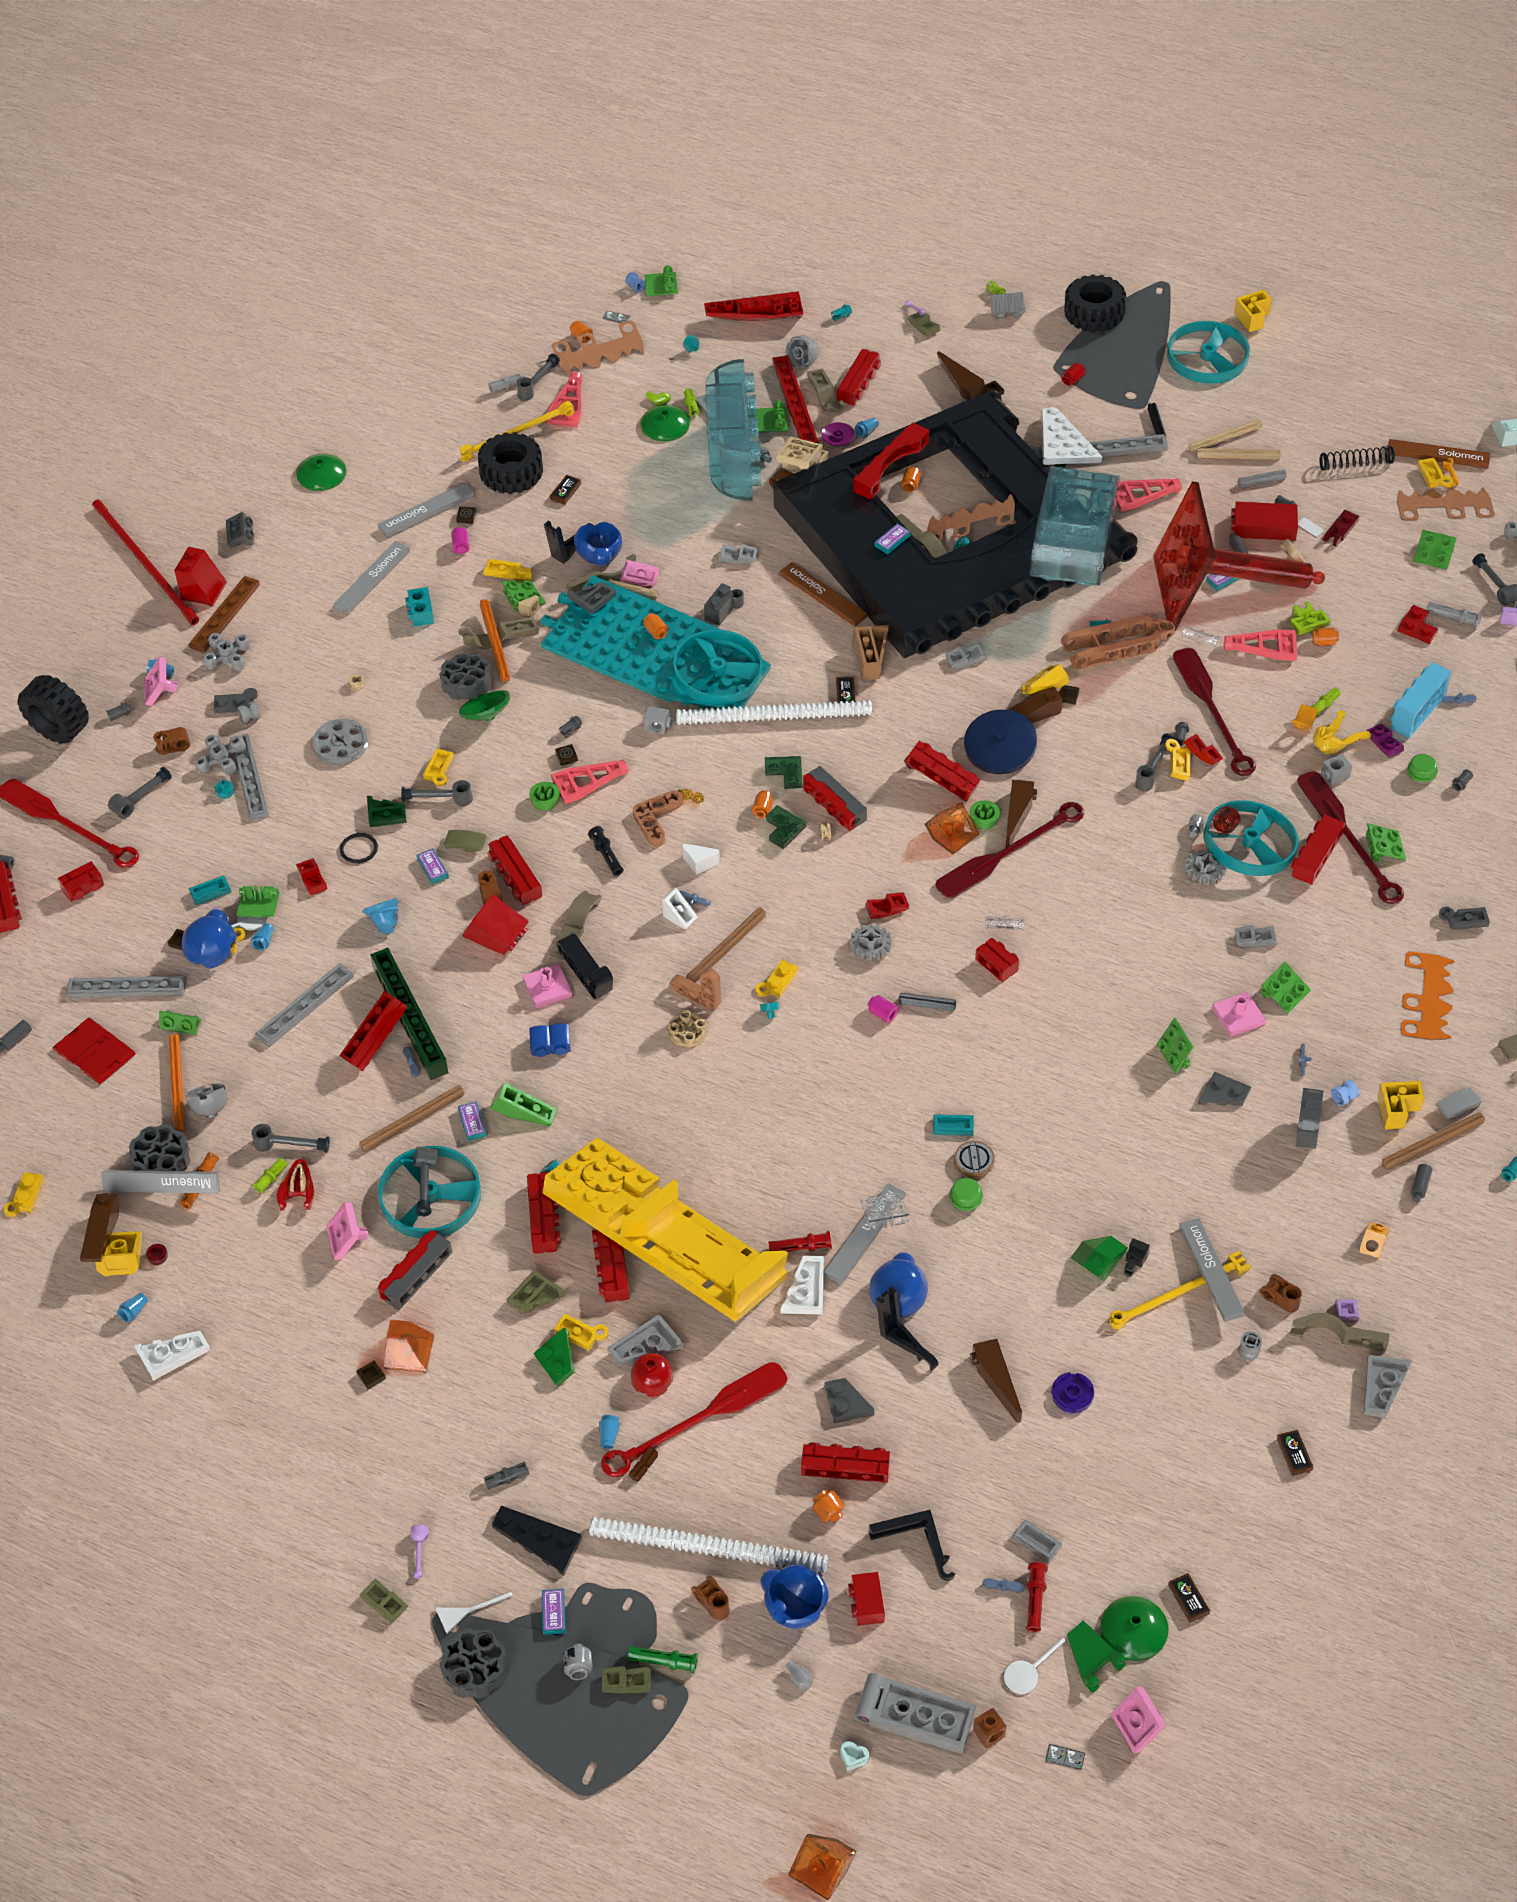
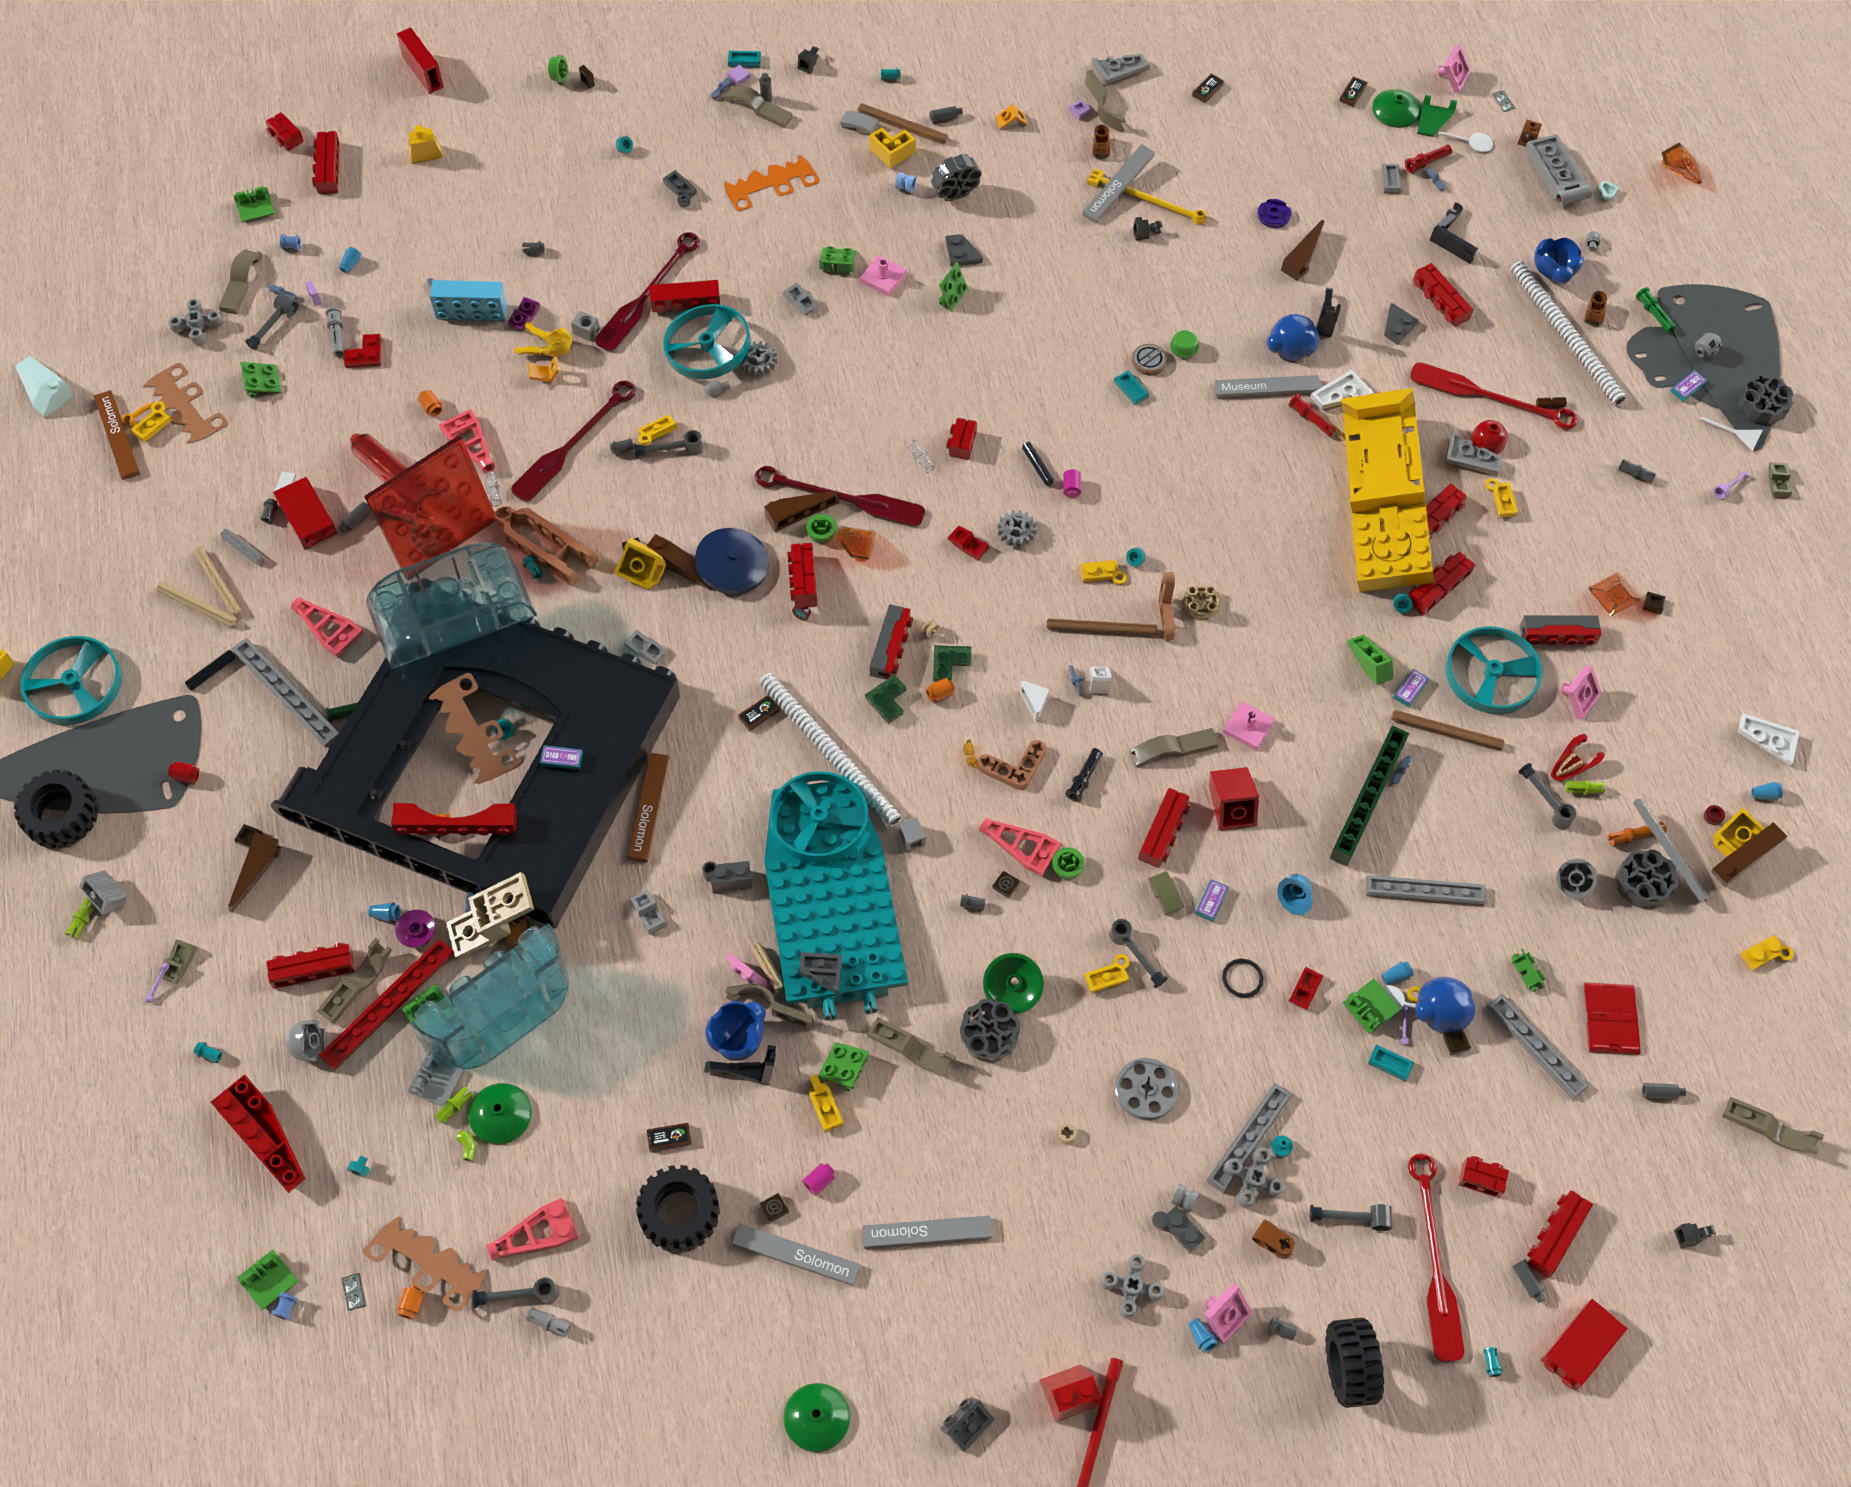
camera: 130 degrees left, 10 degrees up
orange axle [168,1034,185,1132] -> none
dark orange tile [189,576,260,653] -> none
red brick [339,991,408,1071] -> none
dark green wing [367,796,407,827] -> none
teal brick [405,587,434,627] -> none
dark grey piece [413,1146,438,1217] -> none
yellow hinge [460,401,574,461] -> none
dark orange piece [478,871,503,904] -> none
orange axle [479,599,510,682] -> none
black wing [492,1506,582,1576] -> none
olive wing [507,1270,565,1314] -> none
tan slope [518,595,540,618] -> none
blue brick [529,1024,571,1057] -> none
green wing [533,1327,575,1386] -> none
black beam [556,933,613,999] -> none
dark azure cone [599,1415,620,1449] -> none
olive slope [602,1666,651,1694] -> none
orange brick [643,613,668,639] -> none
orange head [812,1489,845,1523] -> none
red brick [848,1572,885,1626] -> none
medium nougat wedge [853,625,889,680] -> none
clear hinge [860,1193,909,1230] -> none
dark tan piece [896,514,948,558] -> none
white wing [1041,407,1102,465] -> none
green slope [1071,1236,1128,1282] -> none
red slope [1183,734,1223,765] -> none
clear red head [1213,806,1241,834] -> none
light grey wheel [1239,1331,1262,1361] -> none
tan tile [1279,539,1308,572] -> none
lime plate [1290,601,1331,636] -> none
sand blue piece [1299,1044,1311,1075] -> none
lime axle [1311,688,1341,716] -> none
black piece [1319,446,1395,471] -> none
dark red hinge [1323,509,1360,546] -> none
bright green hinge [1365,823,1406,862] -> none
bright green piece [1407,754,1438,782] -> none

